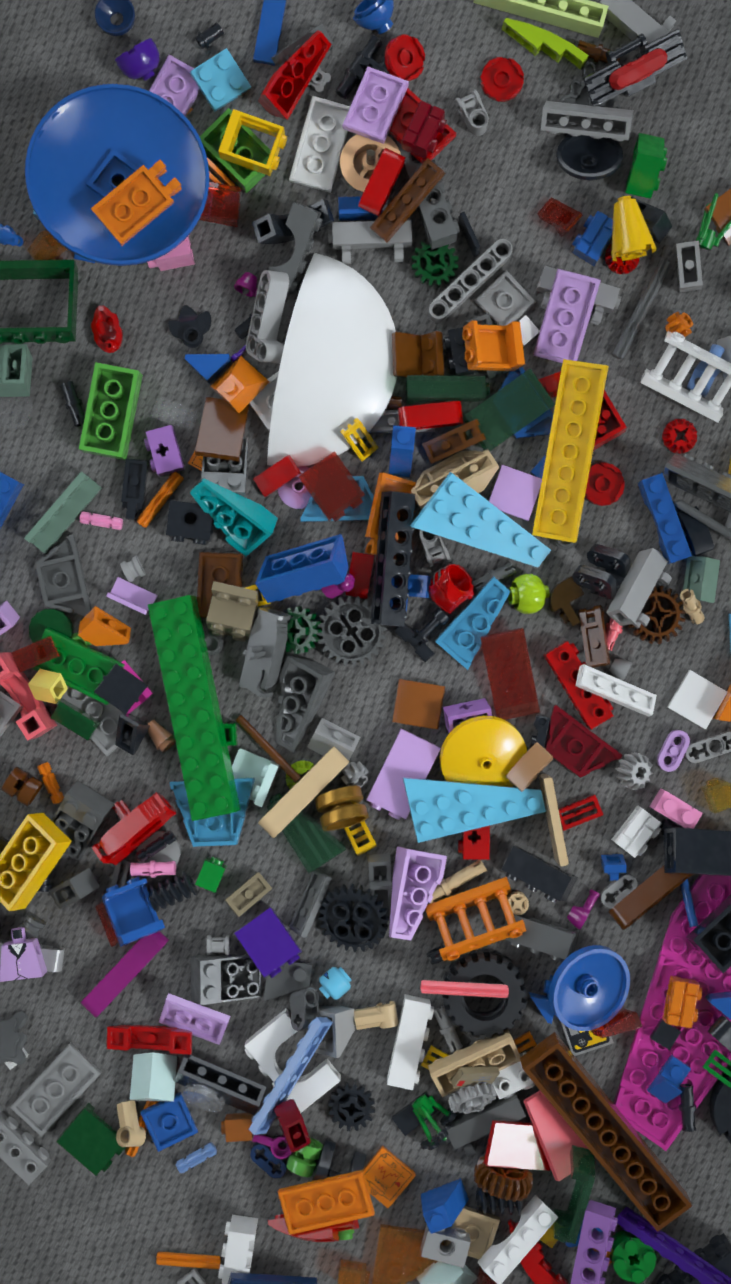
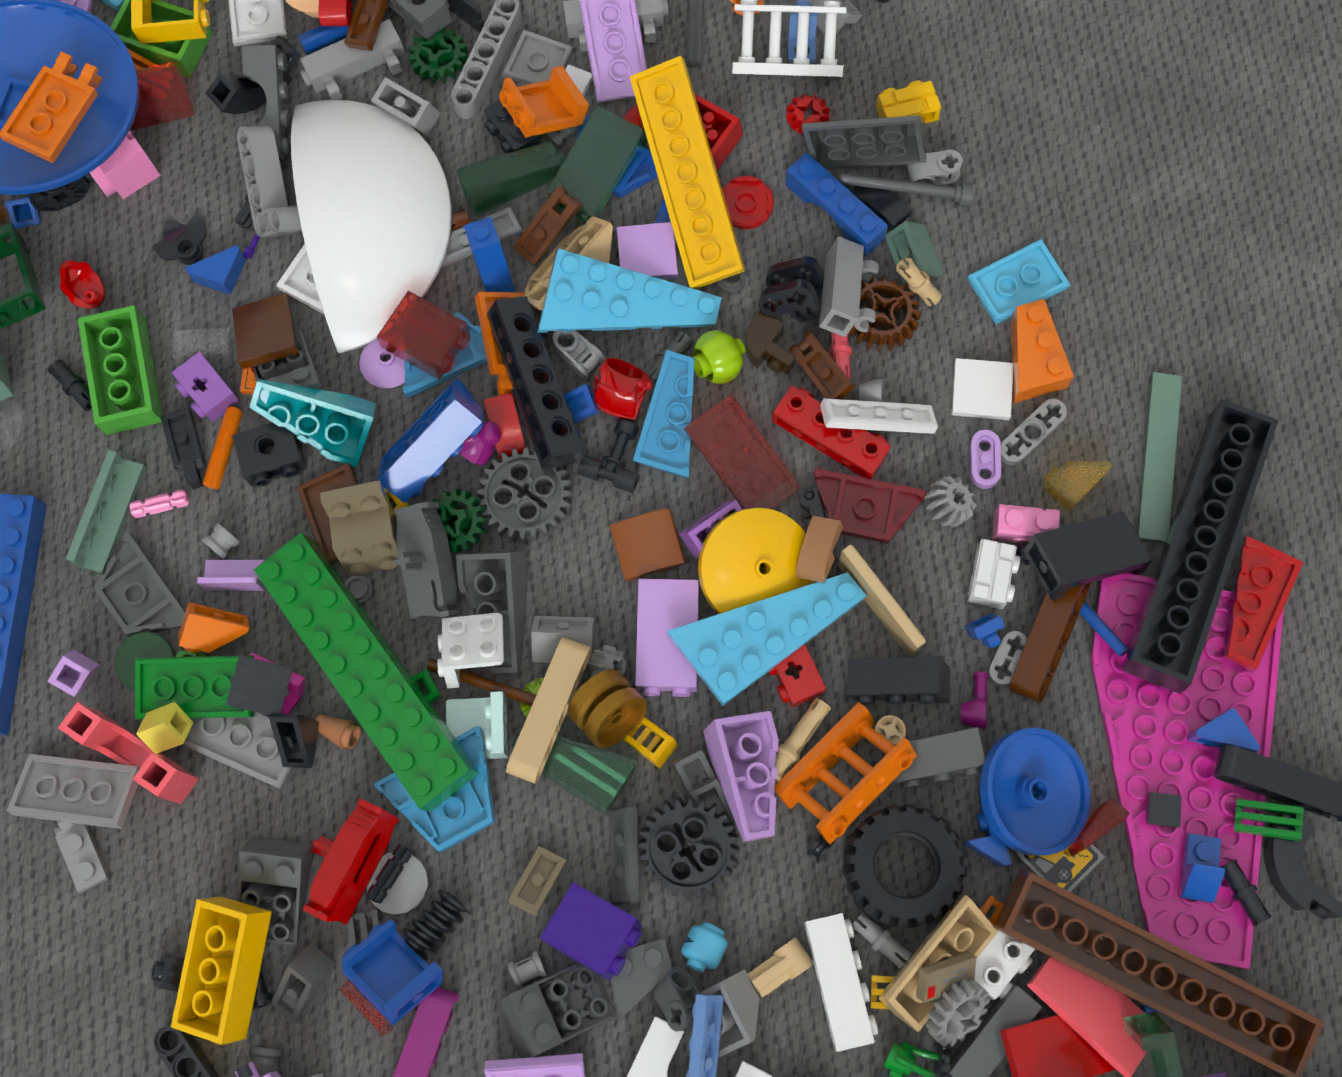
camera: 20 degrees left, 15 degrees down
reddish brown wheel [1,766,43,807] -> none
clear red slope [11,636,59,673] -> none
orange axle [37,762,64,804] -> none
dark green panel [51,699,101,741] -> none
bright pink pin [130,860,176,878] -> none
green brick [195,856,227,893] -> none
orange slope [211,356,270,413] -> none
magenta bar [234,272,258,297] -> none
red tile [253,455,301,497] -> none
yellow tile [340,418,379,462] -> none
reddish brown bracket [392,331,444,380] -> none
red beam [398,401,463,430] -> none
coral axle [420,980,509,998] -> none
red tile [558,794,603,831] -> none
orange brick [662,976,702,1028] -> none
none -> light grey brick [371,77,441,137]
none -> white bracket [437,613,504,689]

